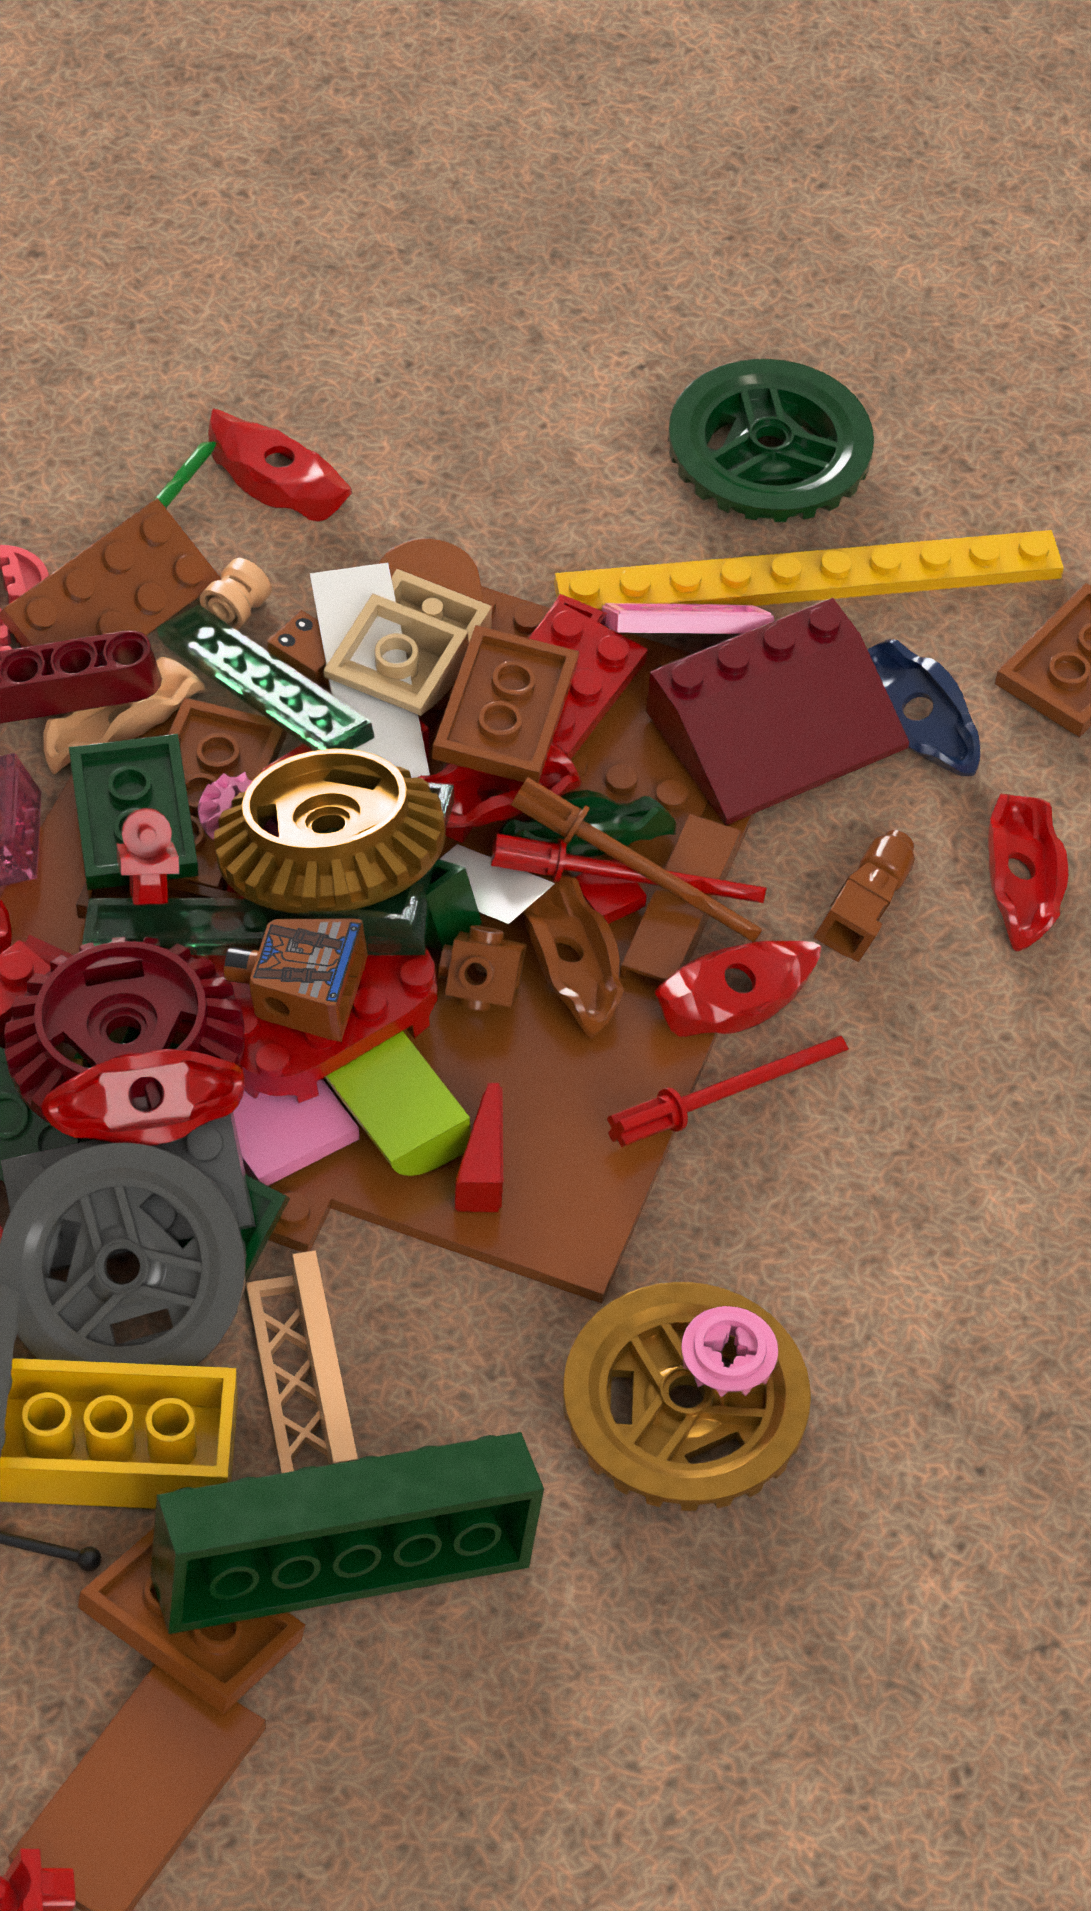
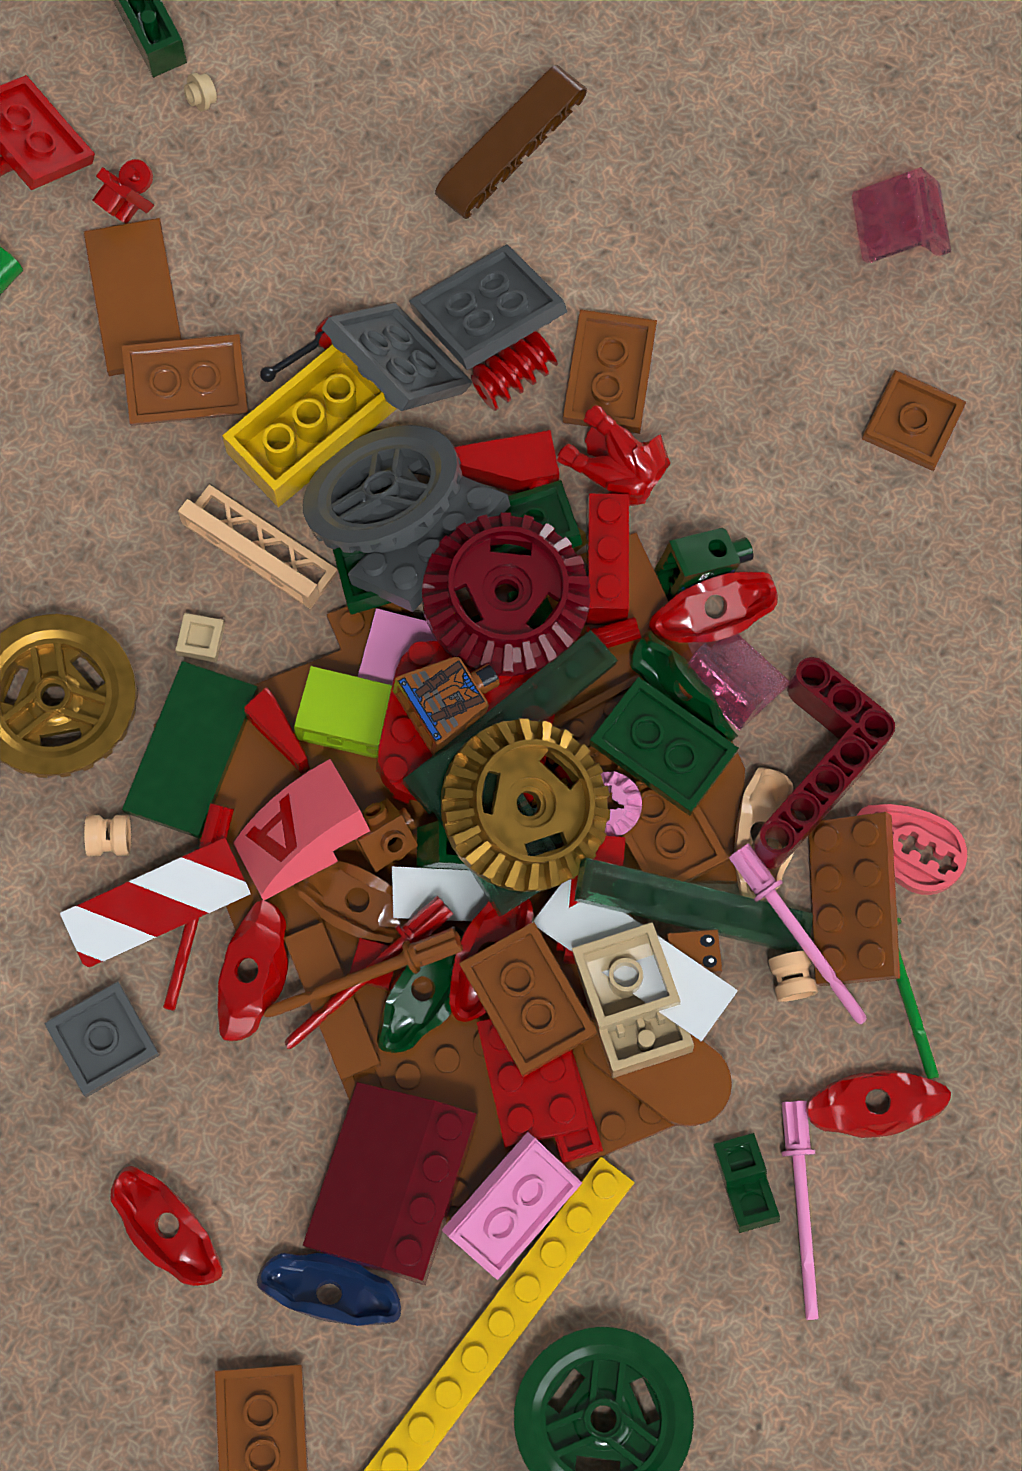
camera: 140 degrees right, 20 degrees up
red piece [41,1049,245,1146] -> none
hips [116,808,179,905] -> none
dark green brick [150,1432,544,1634] -> none
bright pink gear [681,1306,778,1397] -> none
dark orange piece [813,830,915,962] -> none
none -> dark grey plate [44,981,160,1098]
none -> sticker [60,837,251,967]
none -> light nougat wheel [84,814,131,856]
none -> dark green tile [122,661,259,839]
none -> tan plate [175,613,225,663]
none -> coral slope [233,759,370,901]
none -> dark green piece [630,630,738,742]
none -> dark green slope [714,1133,780,1233]
none -> bright pink piece [729,843,867,1024]
none -> bright pink piece [781,1101,819,1320]

